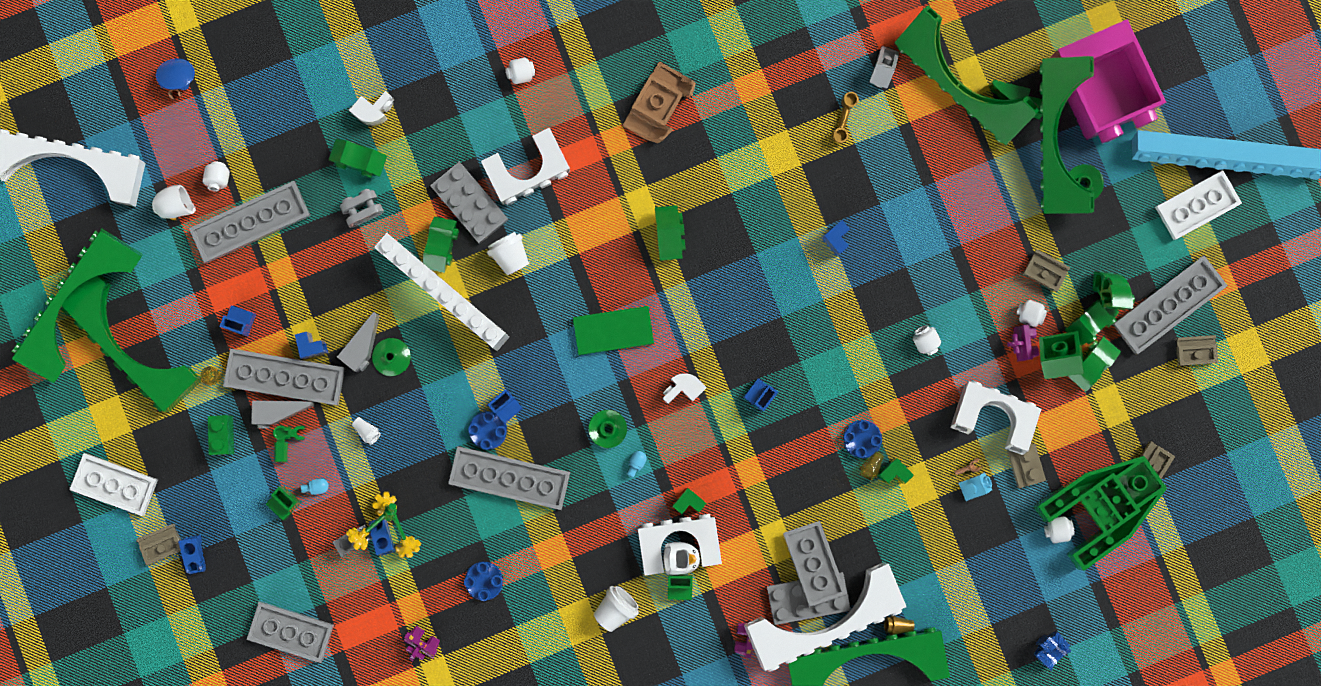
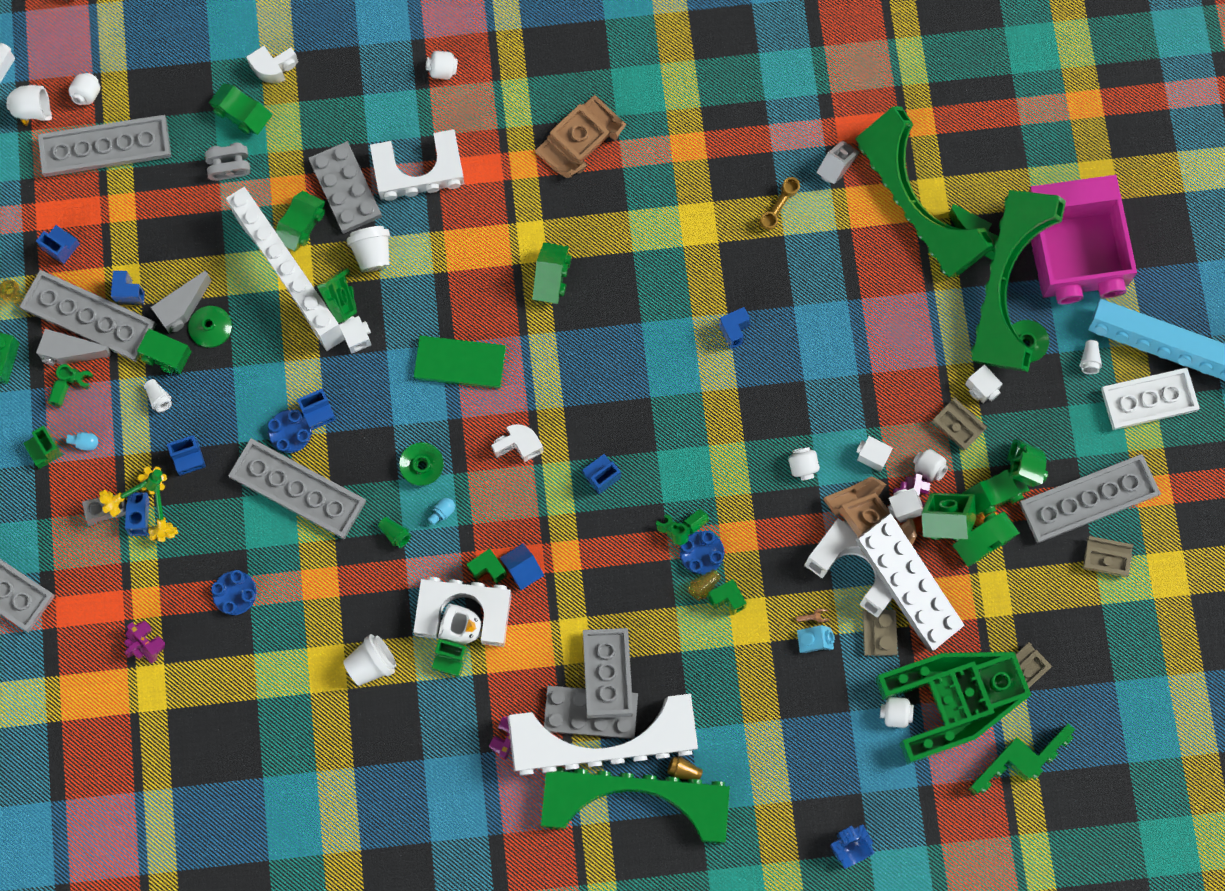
camera: 20 degrees right, 10 degrees down
none -> green brick [137,328,192,374]
none -> blue piece [167,435,206,476]
none -> green wing [317,268,357,323]
none -> white brick [339,316,371,354]
none -> green cone [378,517,411,548]
none -> blue piece [500,543,544,590]
none -> green bar [656,509,709,545]
none -> medium nougat piece [823,477,917,557]
none -> plate [855,514,964,652]
none -> white brick [856,436,893,472]
none -> white brick [888,488,924,523]
none -> white brick [965,365,1002,403]
none -> green bracket [968,723,1075,795]
none -> white cone [1080,340,1102,374]

